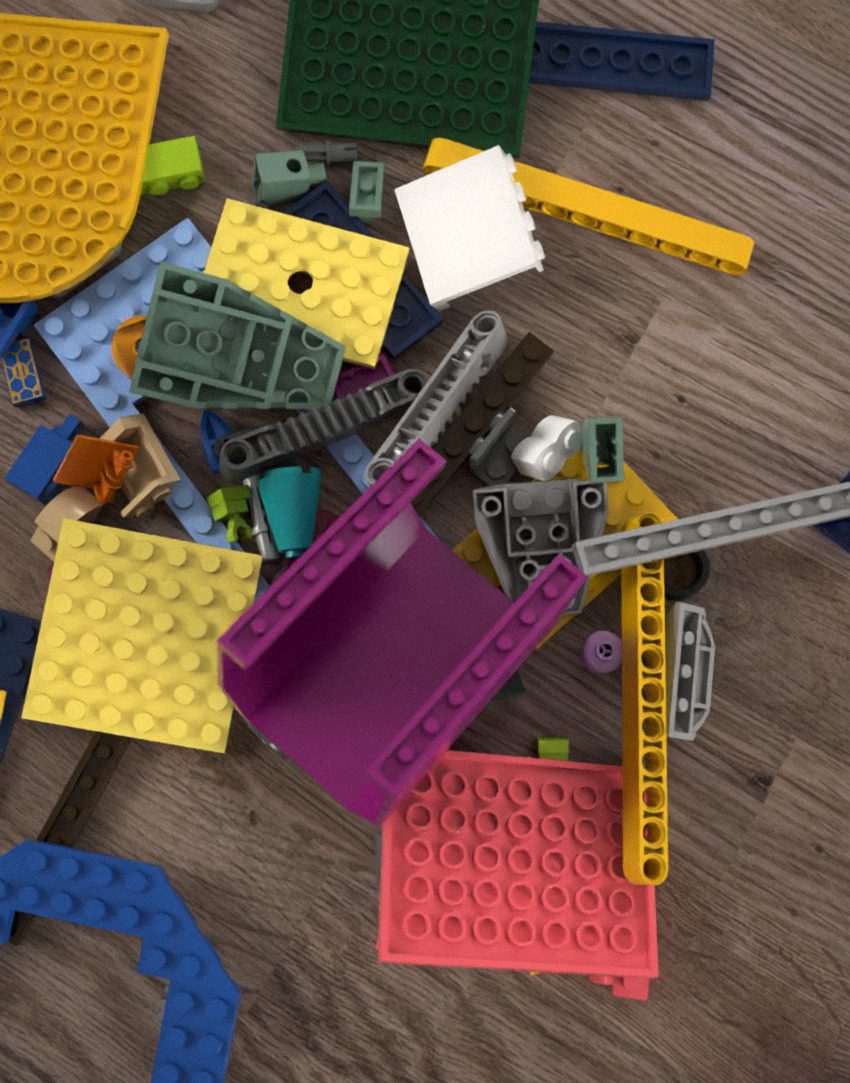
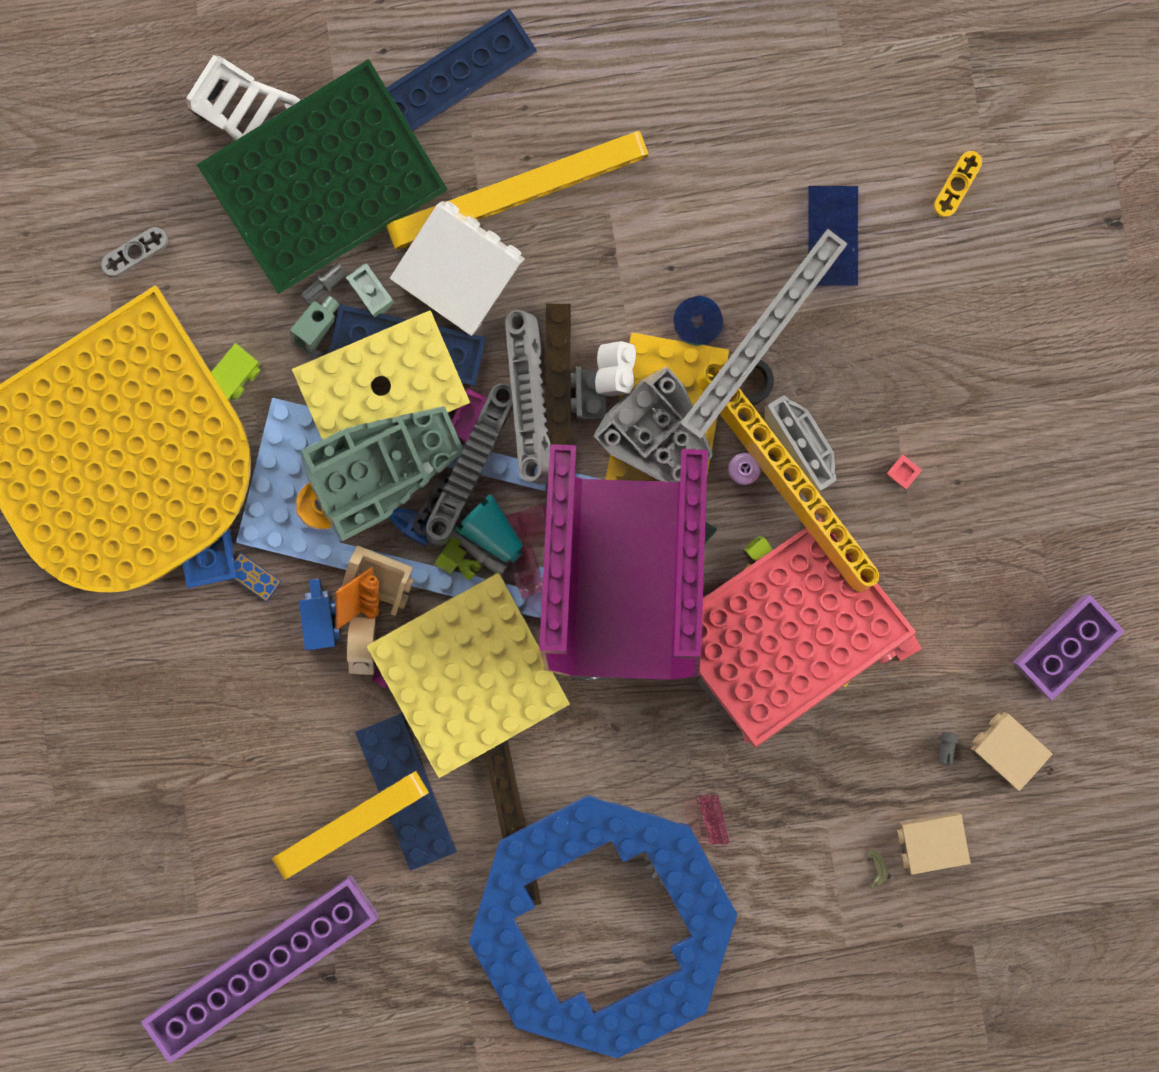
camera: 35 degrees left, 10 degrees up
sand green torso [582,416,624,483] -> none
none -> clear blue plate [673,296,723,346]
none -> clear pink slope [698,792,730,844]
none -> coral plate [886,455,922,490]

